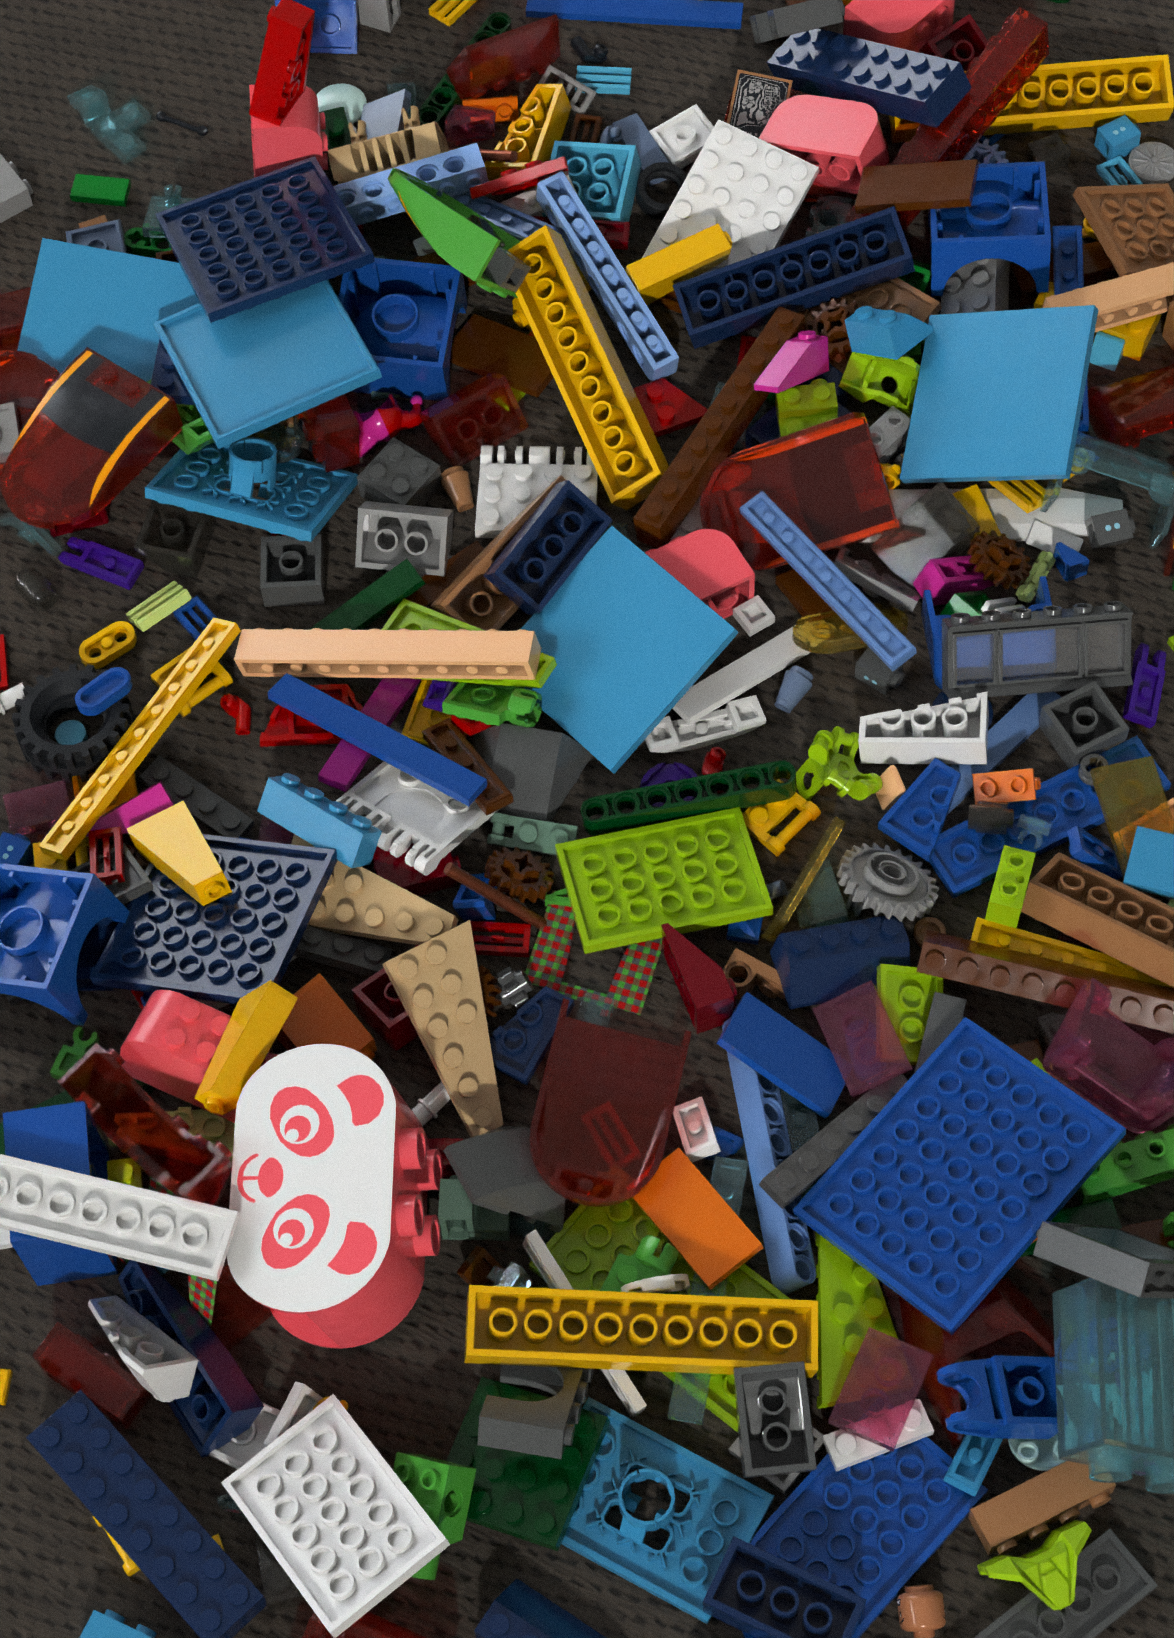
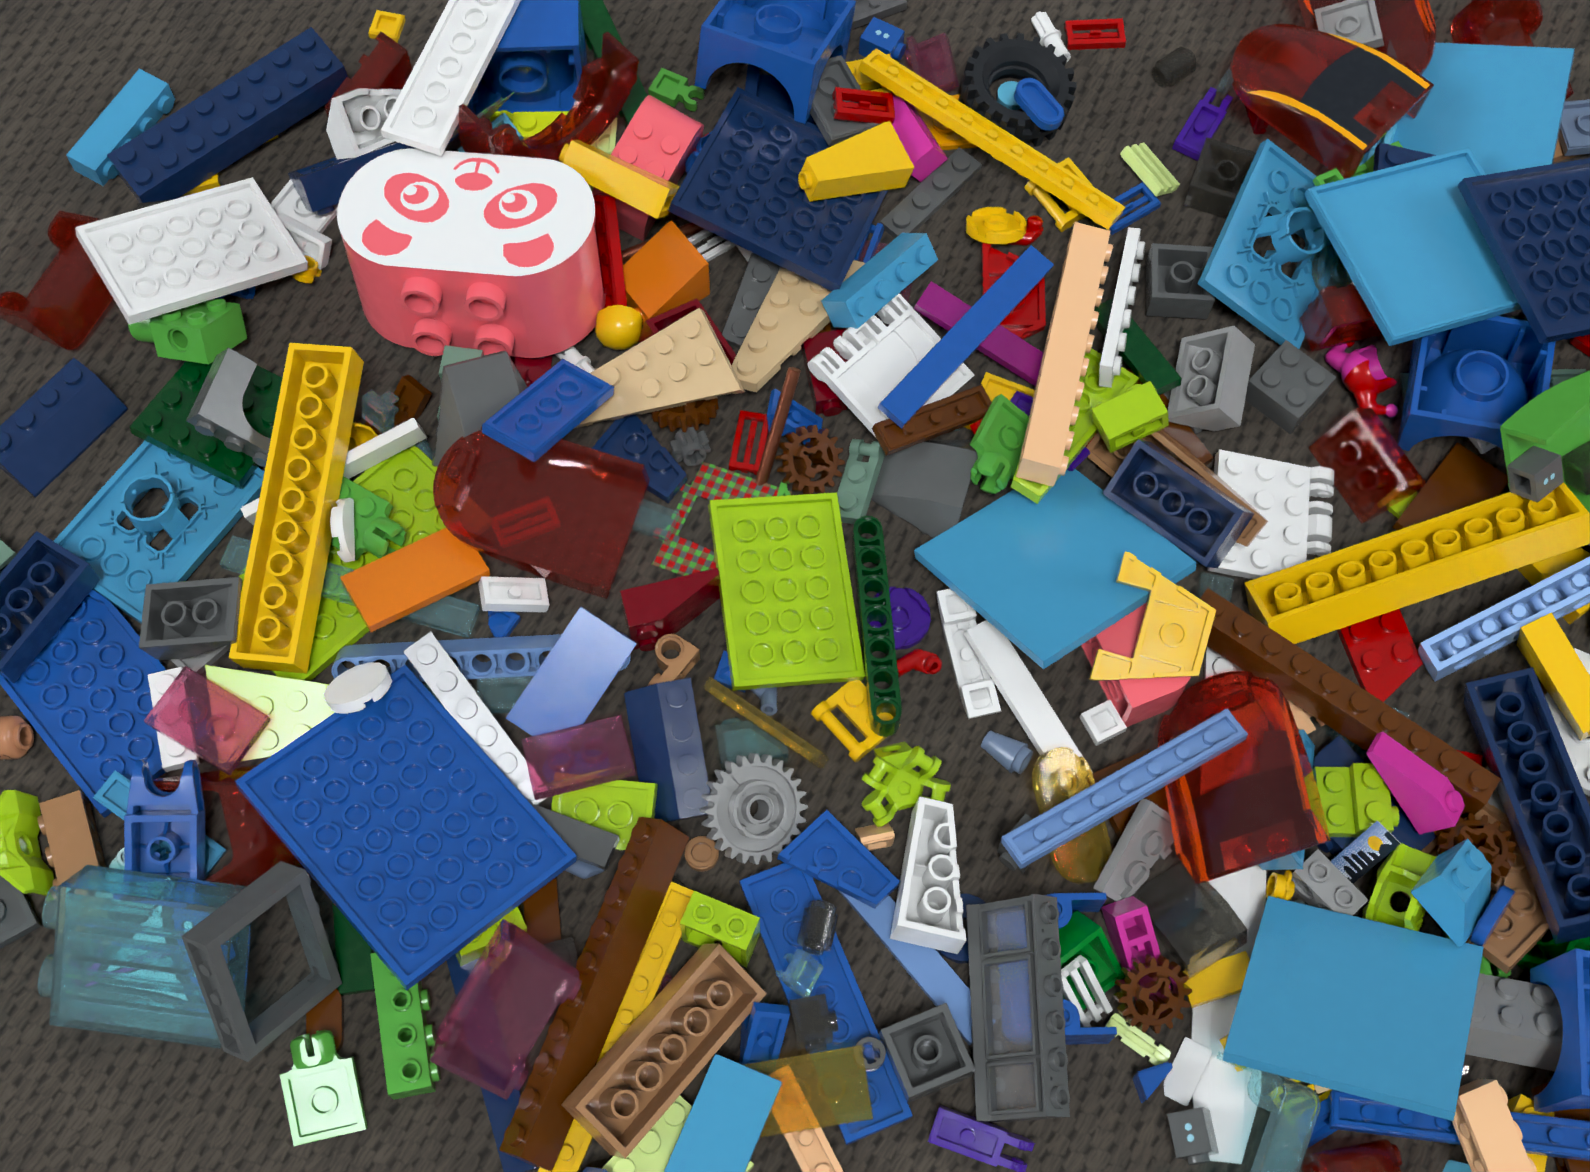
camera: 90 degrees right, 5 degrees up
yellow plate [79,621,137,669] -> none
medium nougat cone [441,466,474,512] -> none
orange hinge [972,768,1041,805] -> none
none -> white tile [324,662,392,714]
none -> blue tile [482,359,614,462]
none -> yellow hair [595,305,642,350]
none -> clear smoke brick [789,994,838,1053]
none -> yellow tile [965,207,1027,244]
none -> yellow wing [1089,551,1216,681]
none -> lime brick [1092,381,1169,453]
none -> white plate [1099,227,1145,388]
none -> sticker [1331,820,1401,884]
none -> blue tile [1470,885,1516,947]

